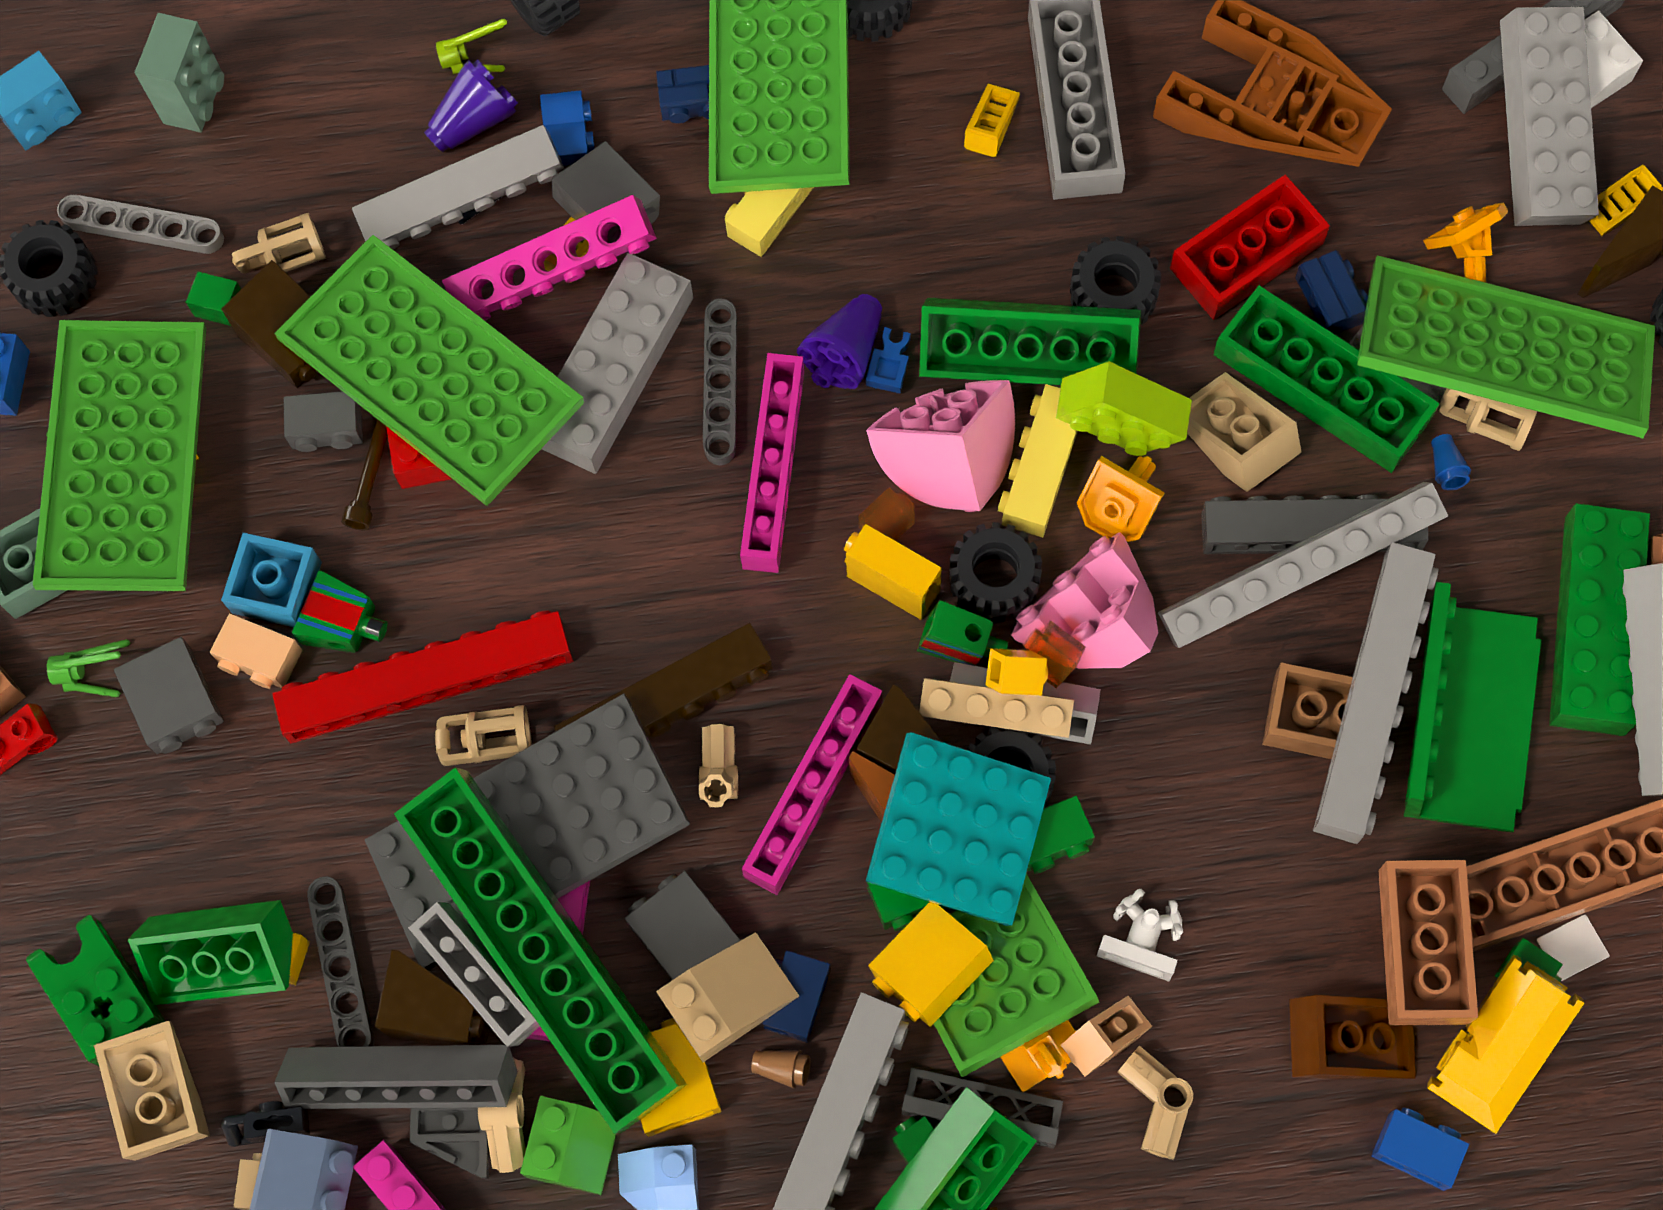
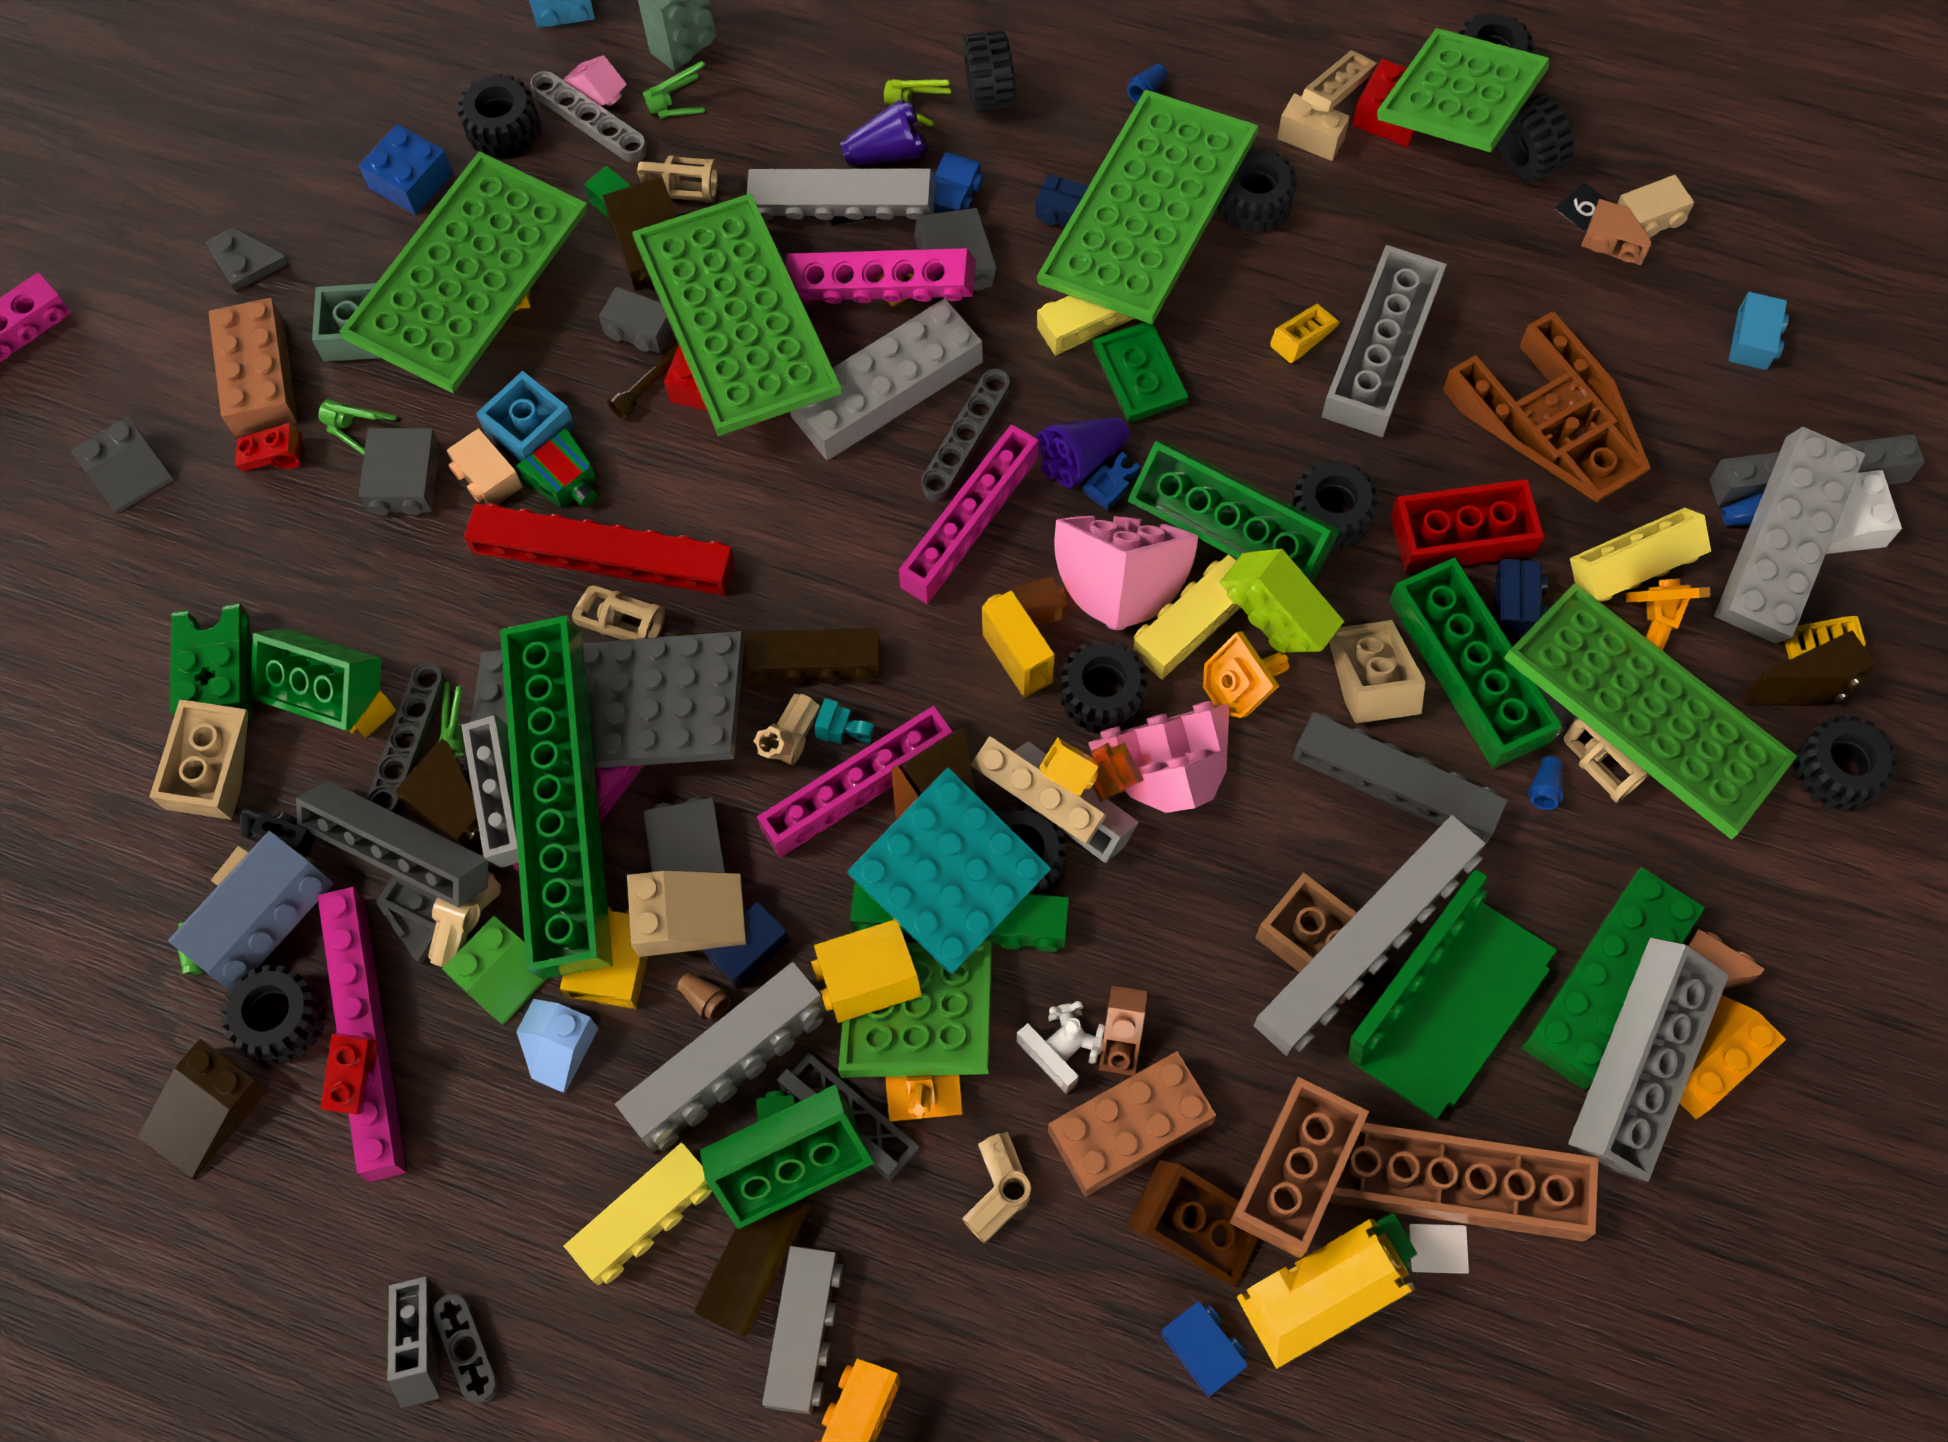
camera: 25 degrees right, 5 degrees down
green torso [917,600,1008,666] -> none
light nougat brick [1061,996,1152,1077] -> none
light grey brick [1158,482,1448,648] -> none
none -> bright green plant [439,681,466,757]
none -> bright pink slope [563,55,627,107]
none -> bright green plant [642,61,705,120]
none -> teal piece [815,698,874,745]
none -> nougat brick [1048,1051,1216,1197]
none -> green plate [1092,322,1188,423]
none -> nougat slope [1099,985,1147,1076]
none -> light yellow brick [1570,508,1711,602]
none -> blue cone [1721,493,1763,526]

